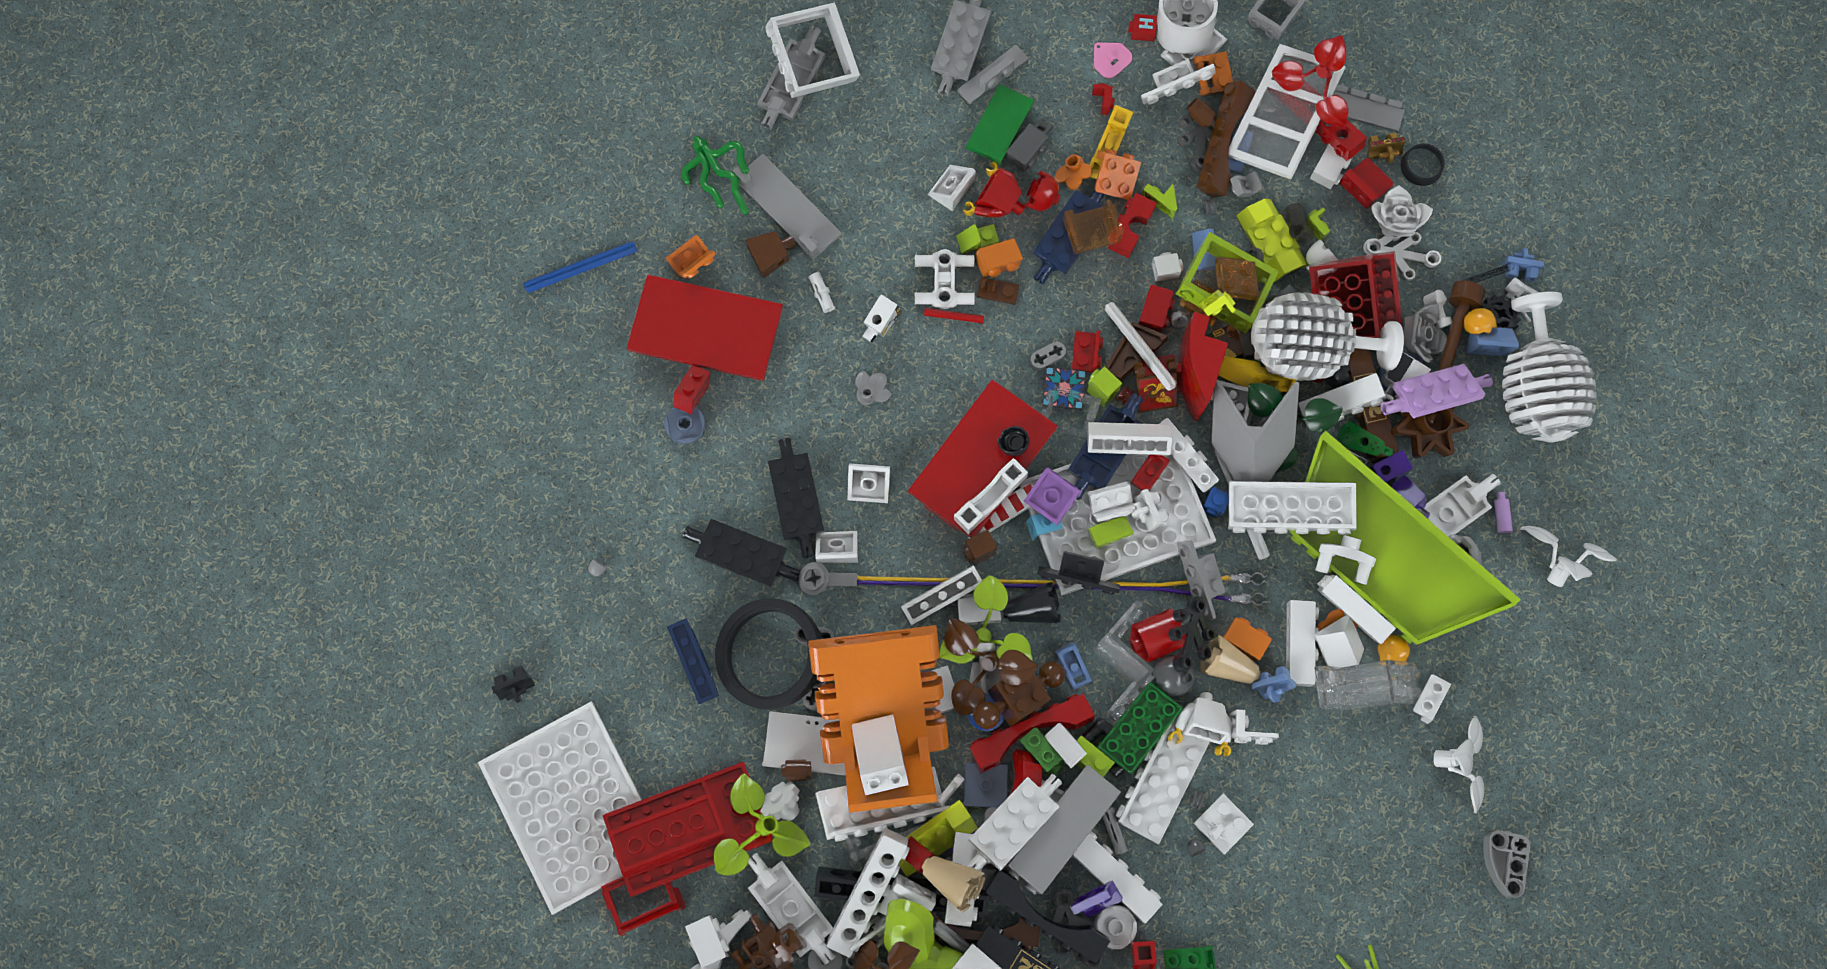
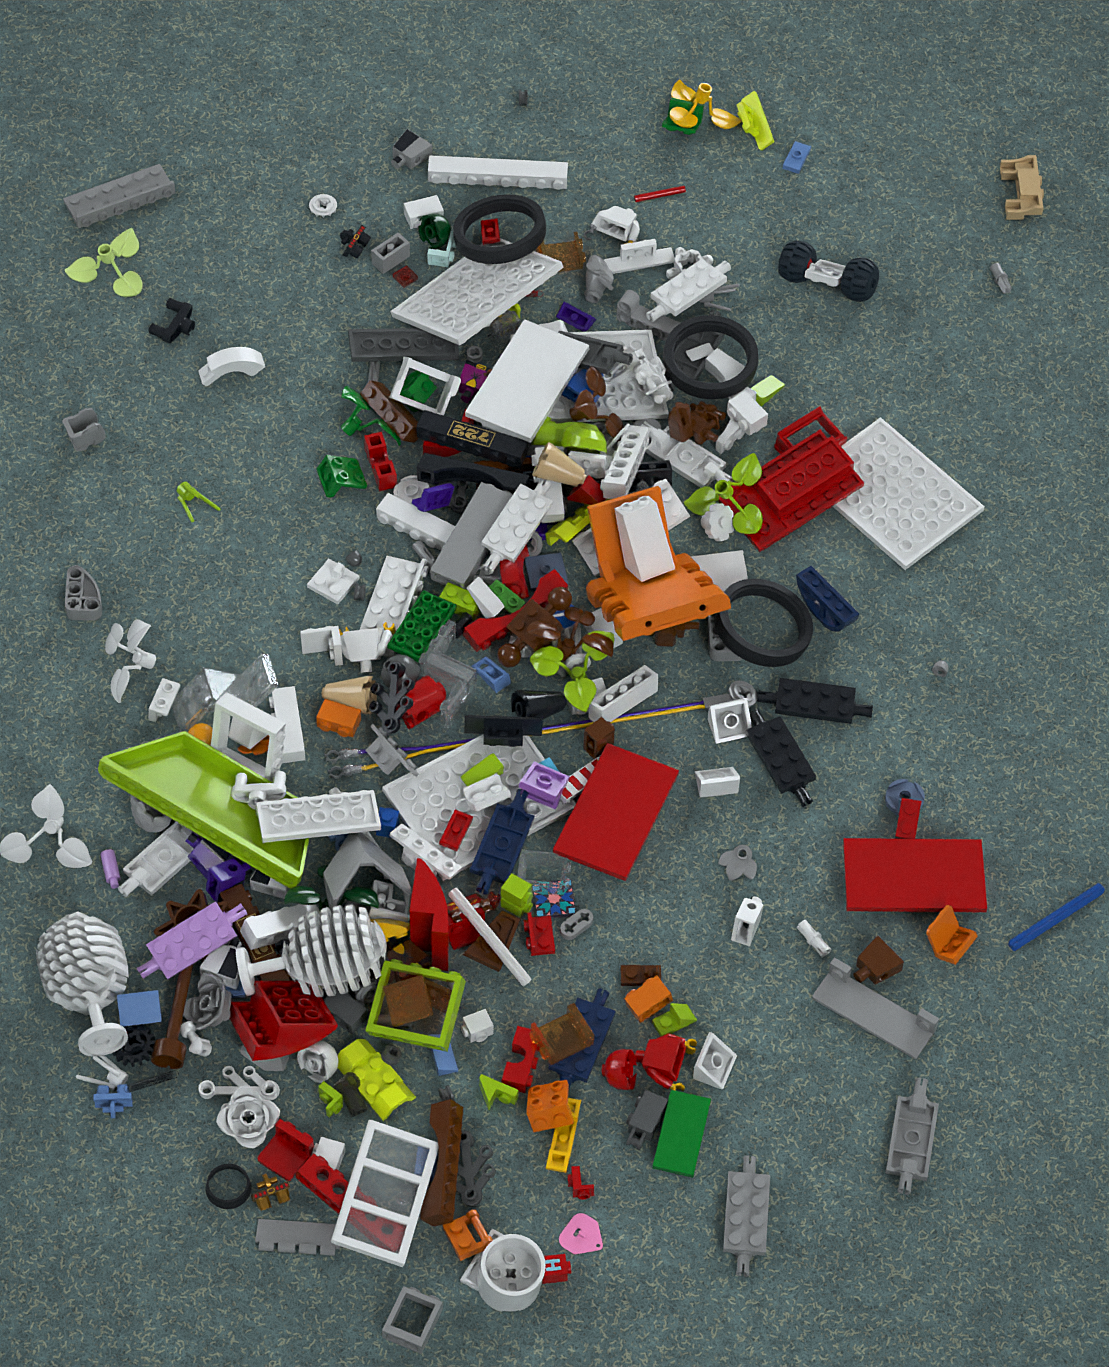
camera: 165 degrees right, 20 degrees down
black hips [492,666,535,703] -> none
green plant [681,136,749,215] -> none
white window [766,2,860,98] -> none
reddish brown brick [781,759,812,782] -> none
white piece [915,249,974,310] -> none
red bar [924,308,984,324] -> none
white bar [935,774,965,808] -> none
white arch [954,458,1028,534] -> none
light grey bracket [958,45,1028,104] -> none
black hair [997,426,1030,457] -> none
orange plate [1054,154,1092,191] -> none
white brick [1087,422,1172,455] -> none
white hips [1132,489,1168,531] -> none
red brick [1138,284,1175,333] -> none
white bracket [1141,59,1215,104] -> none
reddish brown brick [1186,98,1215,127] -> none
neon yellow bracket [1198,290,1236,316] -> none
light grey bracket [1230,171,1264,198] -> none
medium blue hips [1252,666,1296,703] -> none
red plant [1272,35,1349,126] -> none
green piece [1338,421,1393,457] -> none
light orange hair [1464,308,1497,334] -> none

